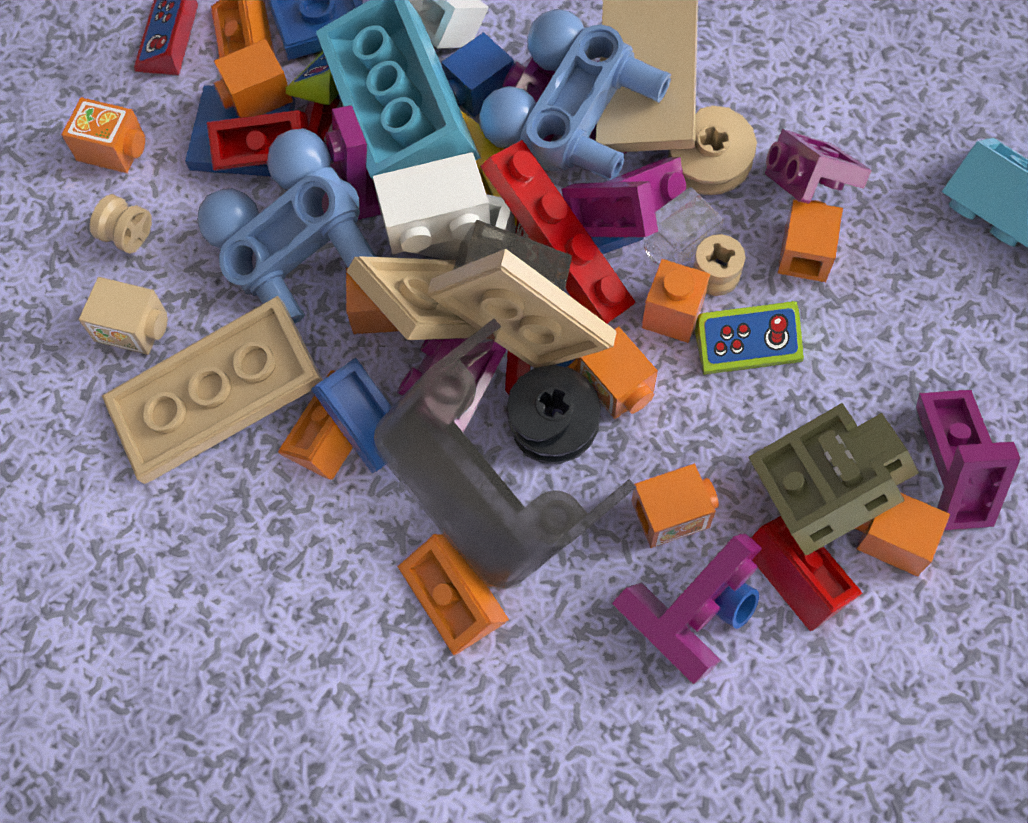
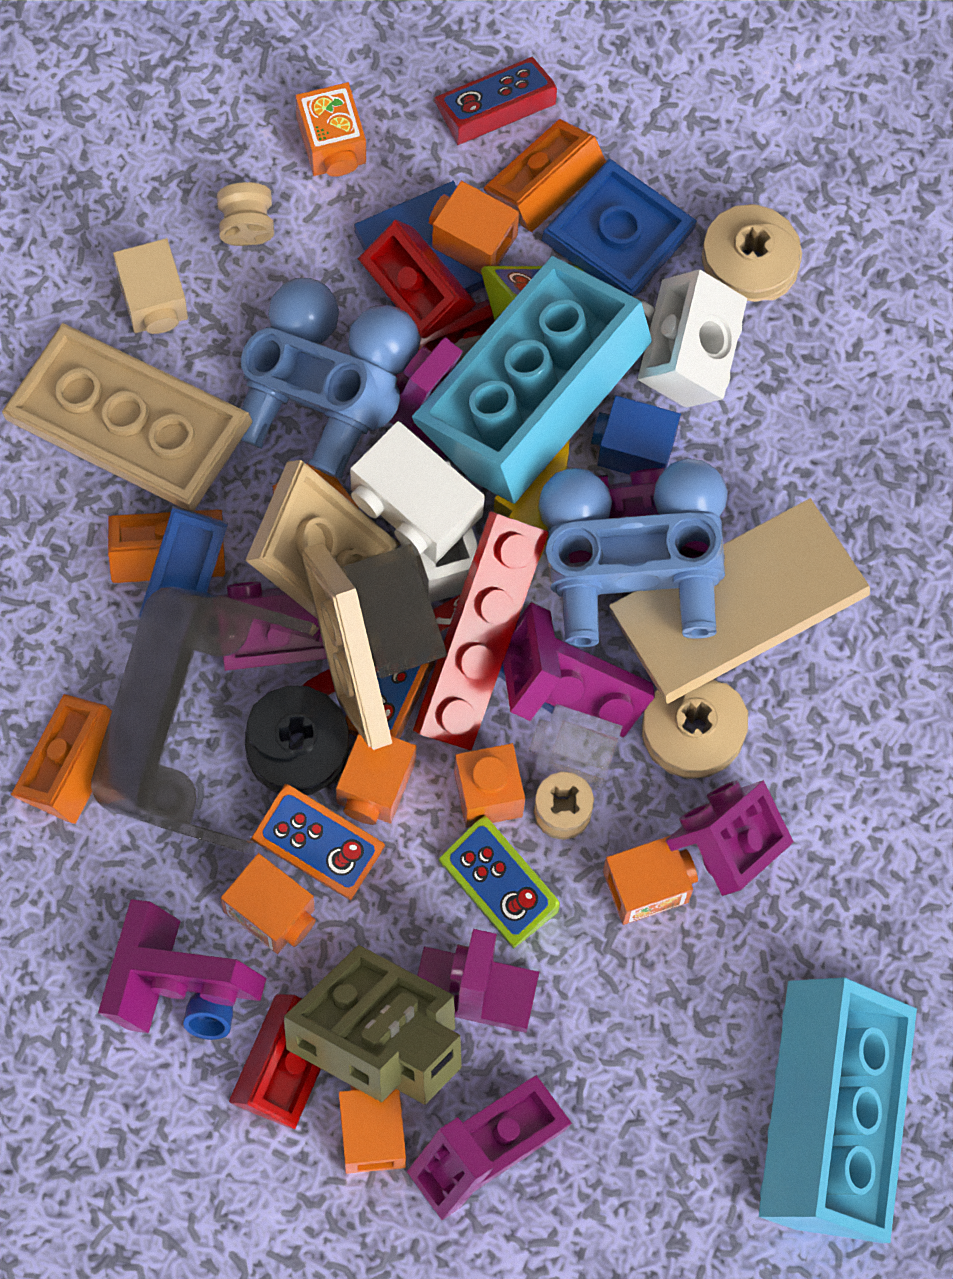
camera: 50 degrees right, 5 degrees up
none -> slope [250,784,386,901]
none -> magenta bracket [417,929,540,1033]

